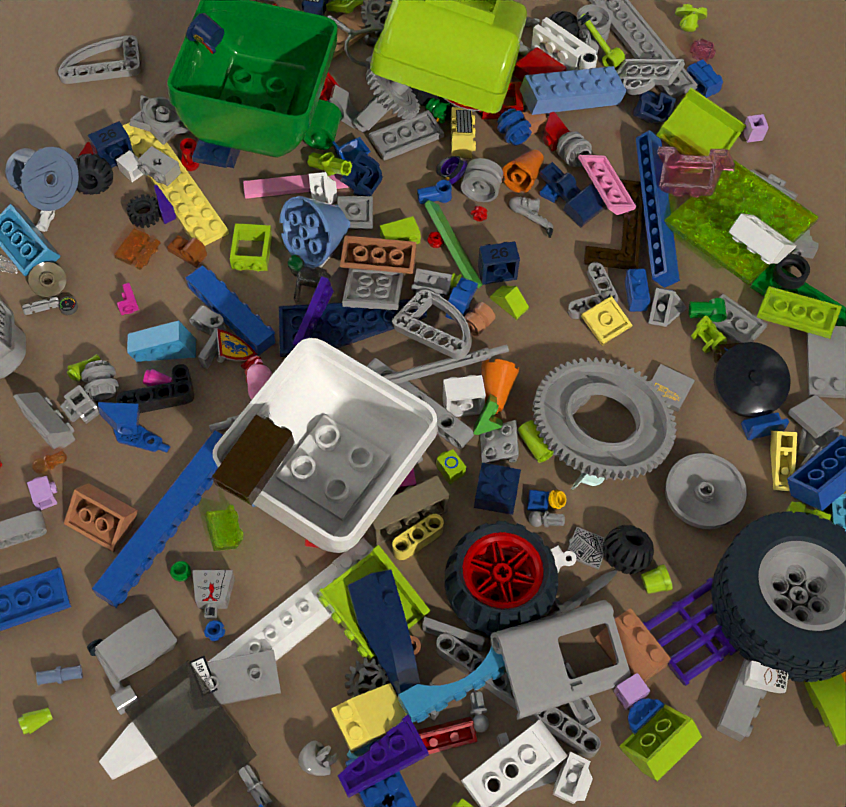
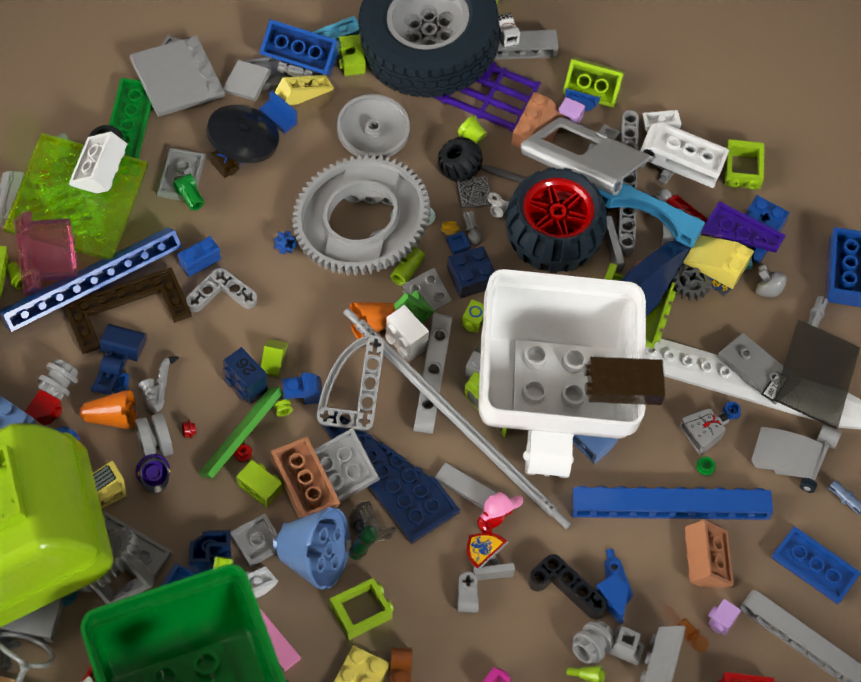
camera: 125 degrees left, 0 degrees up
dark azure wedge [127,321,196,362] -> none
dark pink cone [143,369,173,387] -> none
blue brick [186,265,276,356] -> none
clear neon green bracket [204,504,243,551] -> none
dark purple wing [293,276,334,347] -> none
light grey bracket [412,268,452,298] -> none
blue piece [417,180,452,204] -> none
nougat wheel [464,302,496,337] -> none
bright pink slope [578,155,636,215] -> none
light yellow tile [581,296,633,345] -> none
light grey slope [648,287,687,327] -> none
light grey tile [652,364,695,412] -> none
lime piece [691,316,727,353] -> none
lime plate [757,286,842,339] -> none
none -> blue gear [273,231,297,254]

